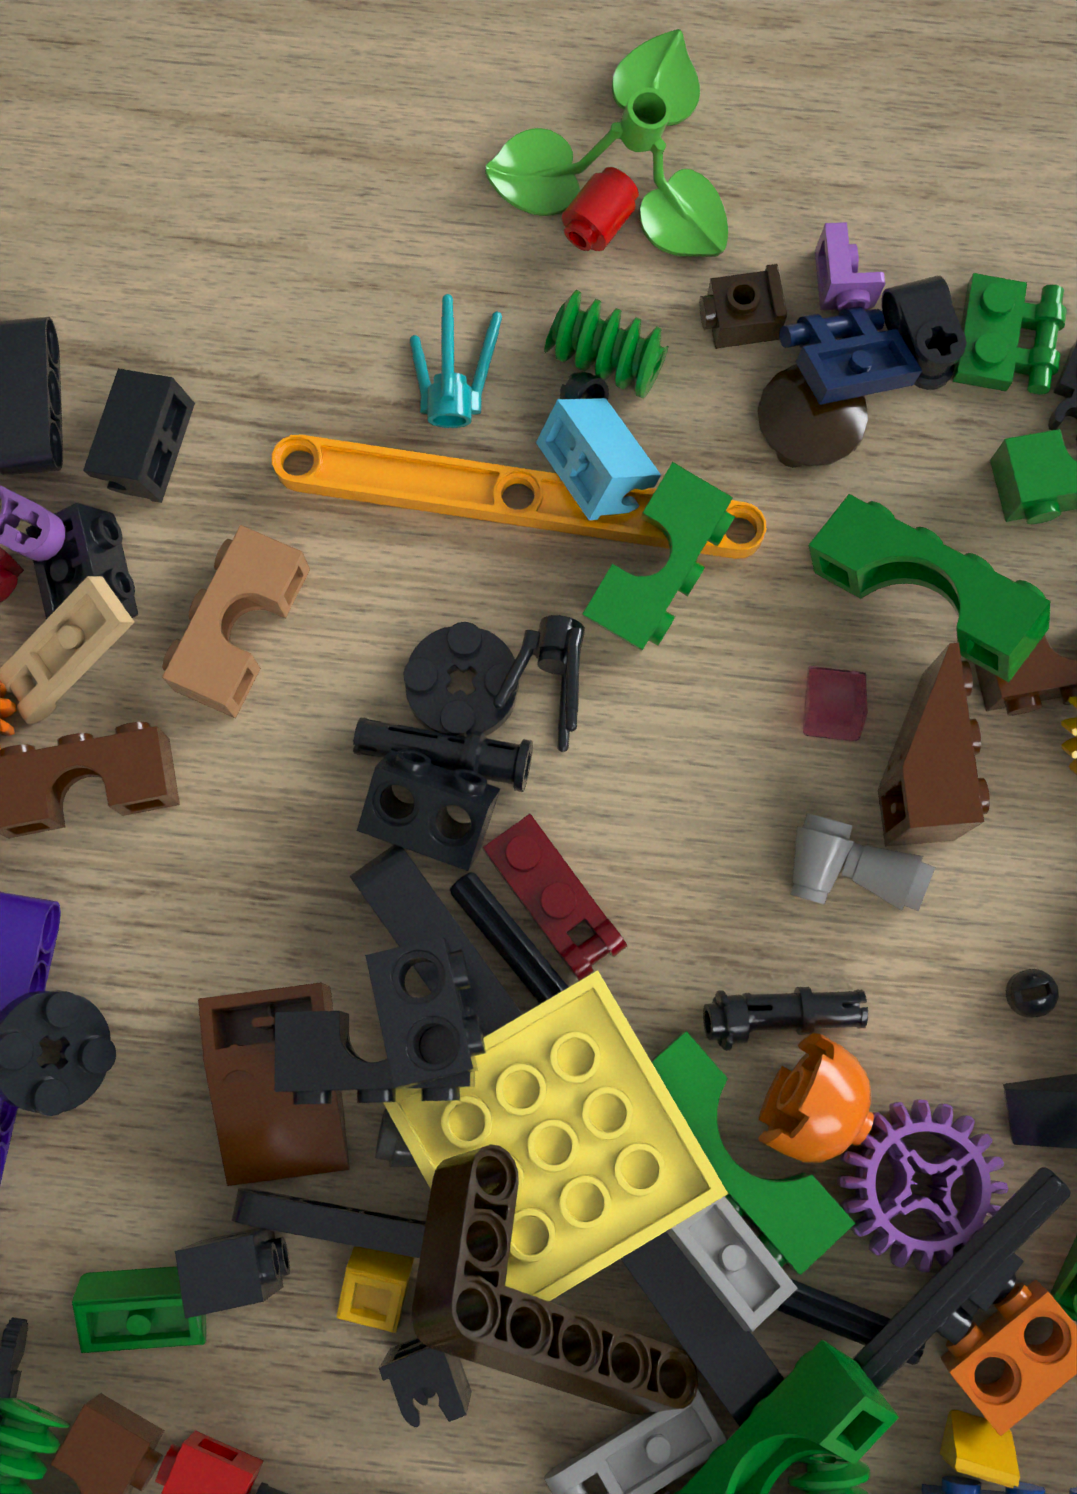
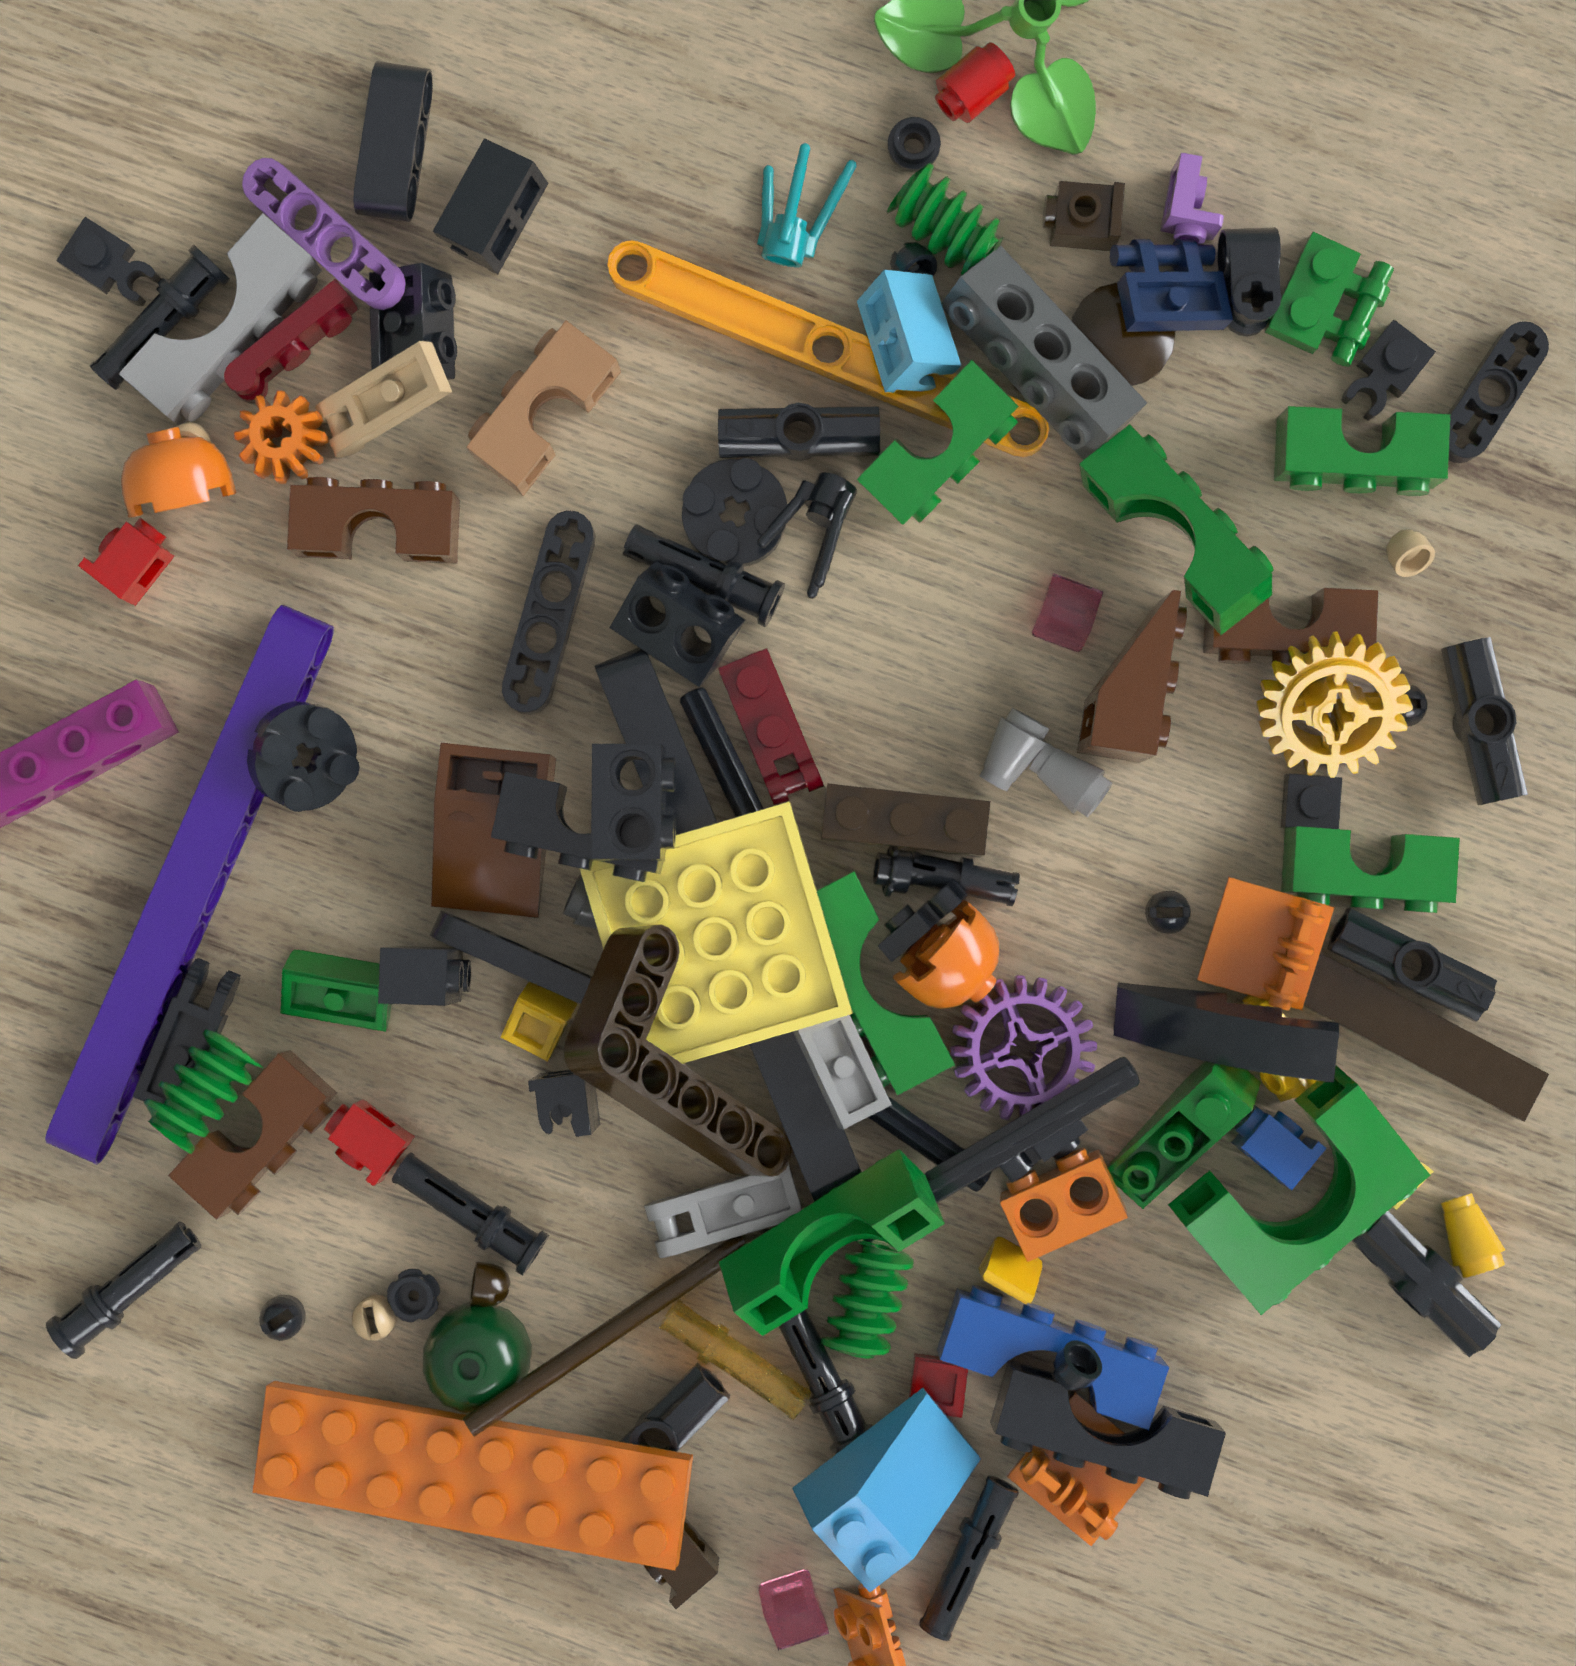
camera: 15 degrees right, 10 degrees up
none -> black beam [502,510,596,715]
none -> black piece [718,402,880,461]
none -> dark brown arch [821,783,991,857]
none -> black plate [878,878,968,962]
none -> black plate [887,117,941,172]
none -> dark grey brick [941,246,1147,460]

